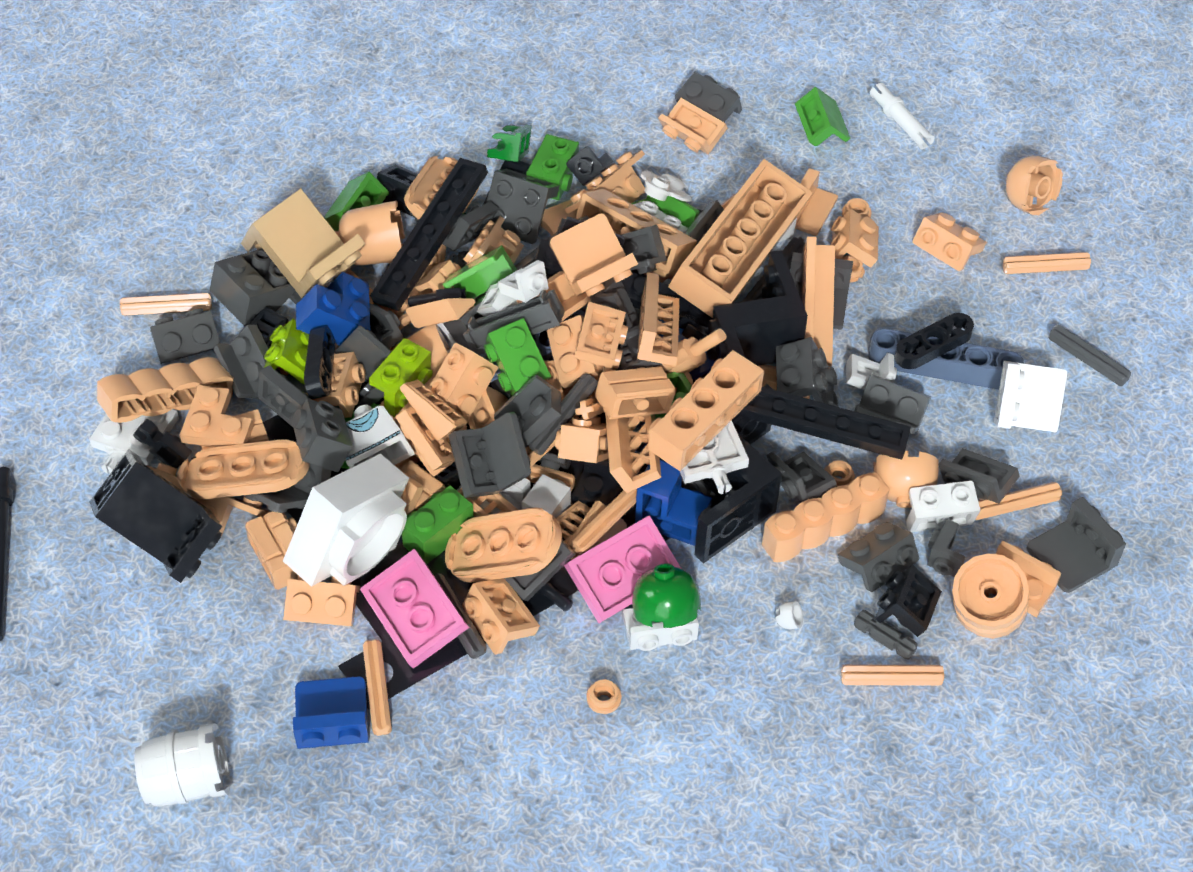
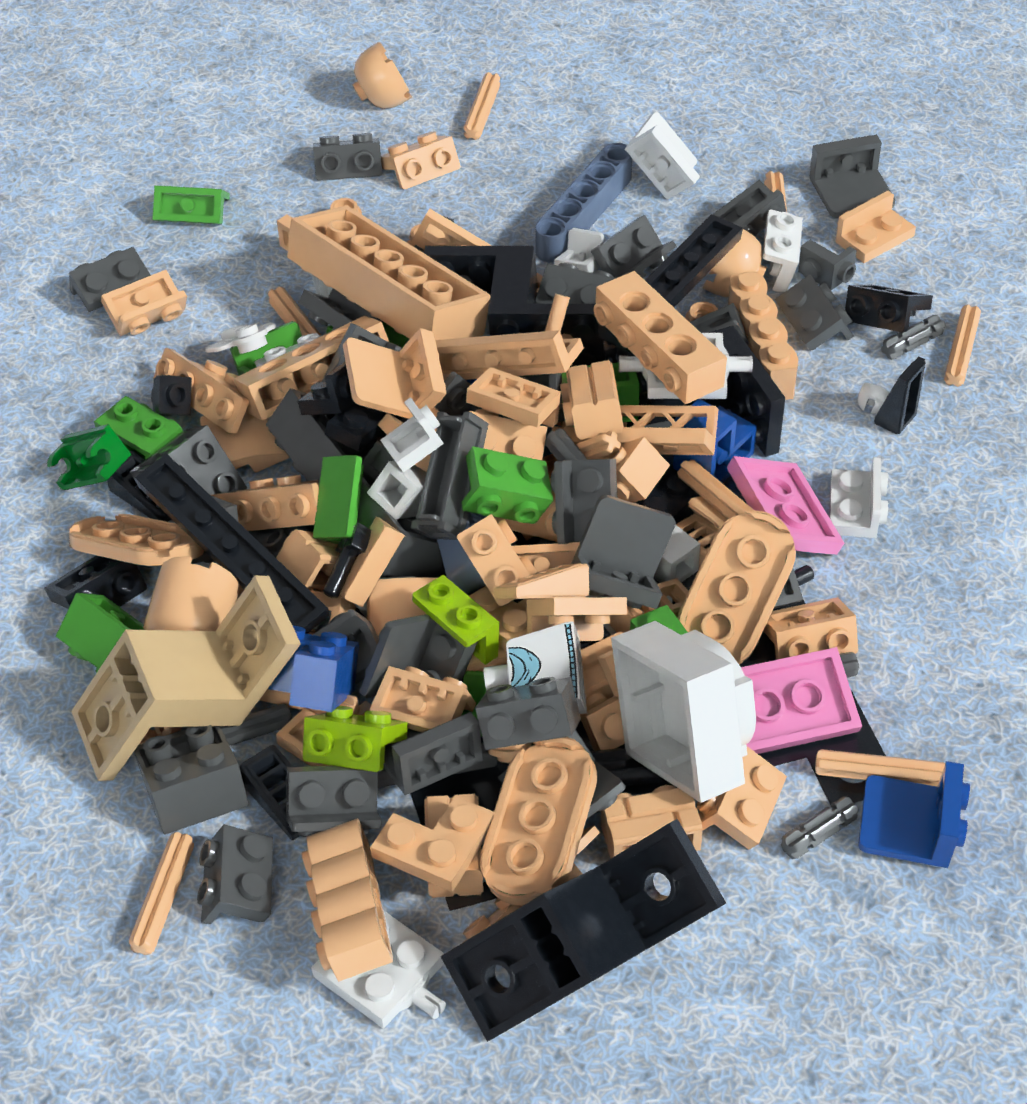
camera: 70 degrees left, 5 degrees down
black plate [133,419,192,468] -> none
white piece [134,723,230,807] -> none
black beam [304,326,335,399] -> none
light nougat plate [586,679,622,714] -> none
green cylinder [632,564,701,628] -> none
light nougat bracket [830,209,879,268] -> none
white pin [870,83,935,150] -> none
black beam [894,313,974,369] -> none
light nougat wheel [952,553,1029,639] -> none
dark grey axle [1048,325,1131,386] -> none
none -> dark grey bracket [313,133,382,180]
none -> dark grey axle [781,796,859,859]
none -> black slope [874,356,926,434]

